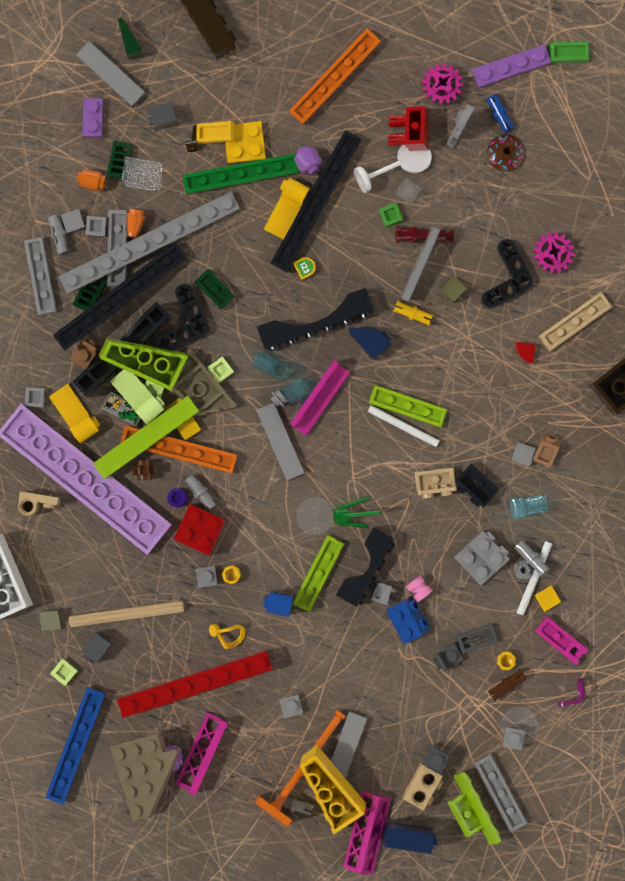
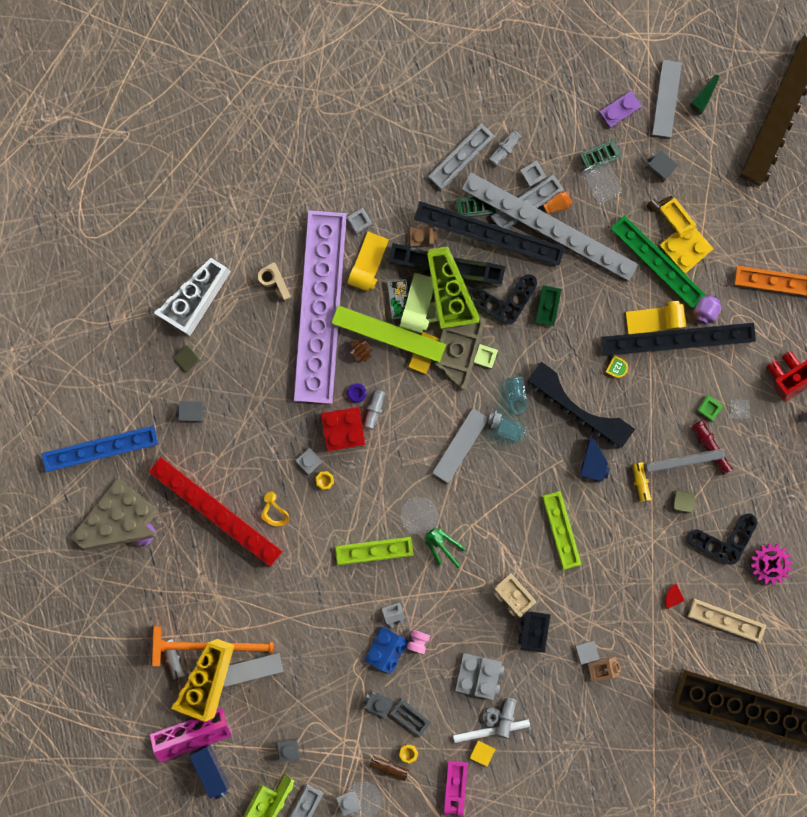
camera: 55 degrees right, 0 degrees up
yellowish green tile [50,658,78,686] -> none
light grey tile [61,209,86,234] -> none
tan axle [69,601,184,627] -> none
orange brick [77,169,106,191] -> none
orange plate [120,425,237,474] -> none
dark pink fence [175,712,228,796] -> none
blue brick [263,591,293,616] -> none
light grey plate [279,694,303,718] -> none
dark pink fence [290,360,350,436] -> none
black arch [336,527,395,607] -> none
white piece [354,145,432,193] -> none
white bar [368,405,440,447] -> none
tan brick [402,763,443,811] -> none
clear light blue piece [508,495,549,519] -> none

